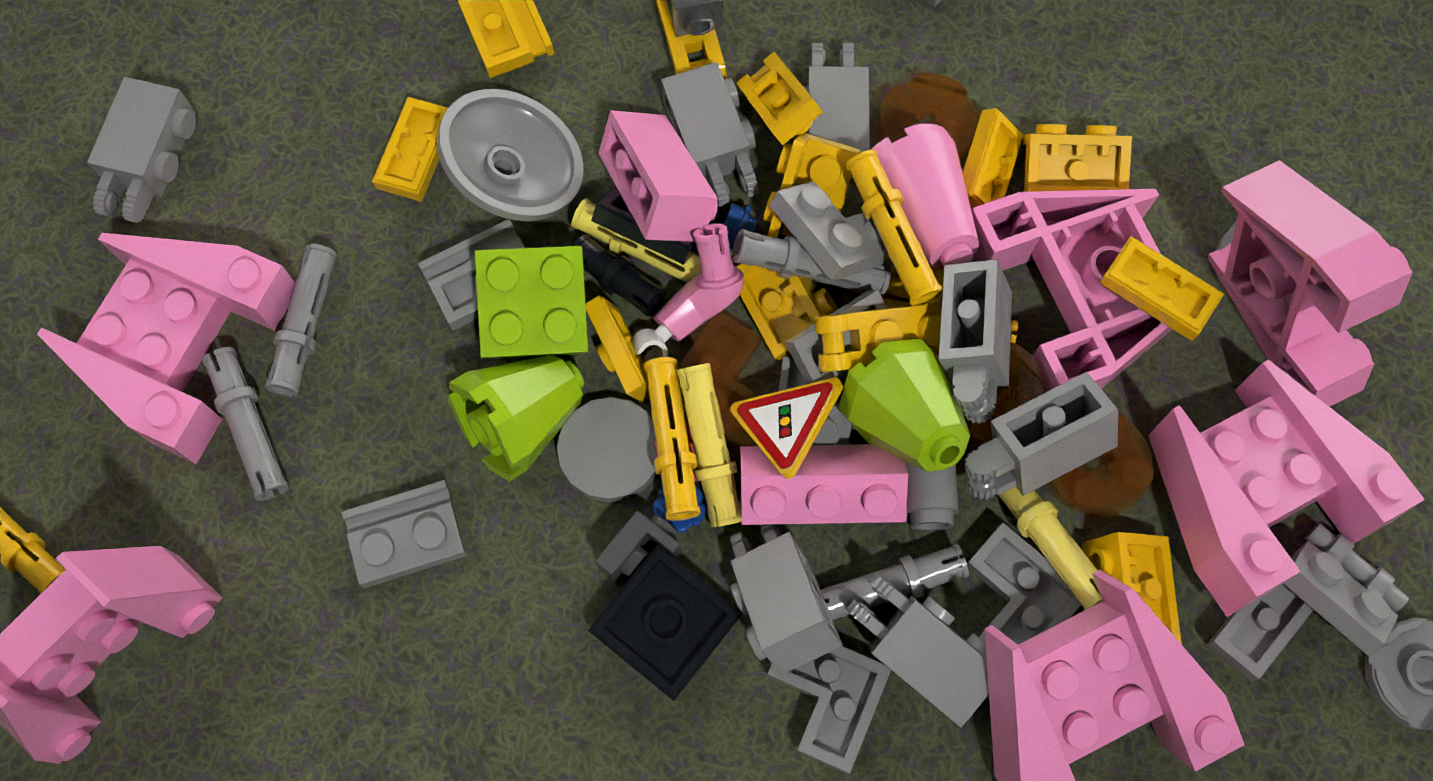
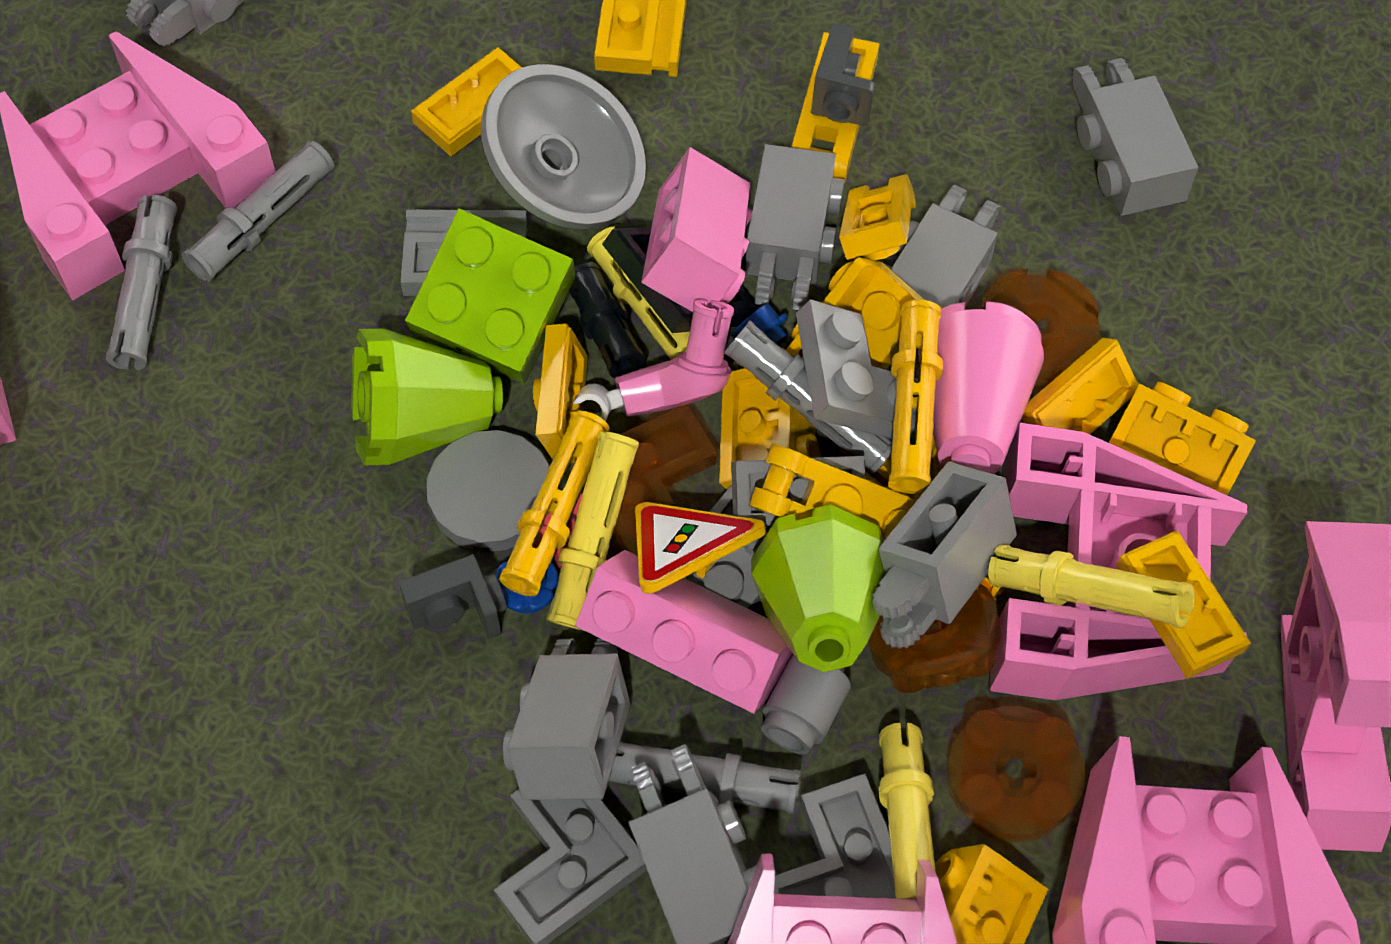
camera: 25 degrees right, 10 degrees down
light grey plate [341,480,467,588] -> none
black plate [588,544,743,701] -> none
light grey hinge [965,372,1118,500] -> none
none -> light yellow pin [988,544,1194,628]

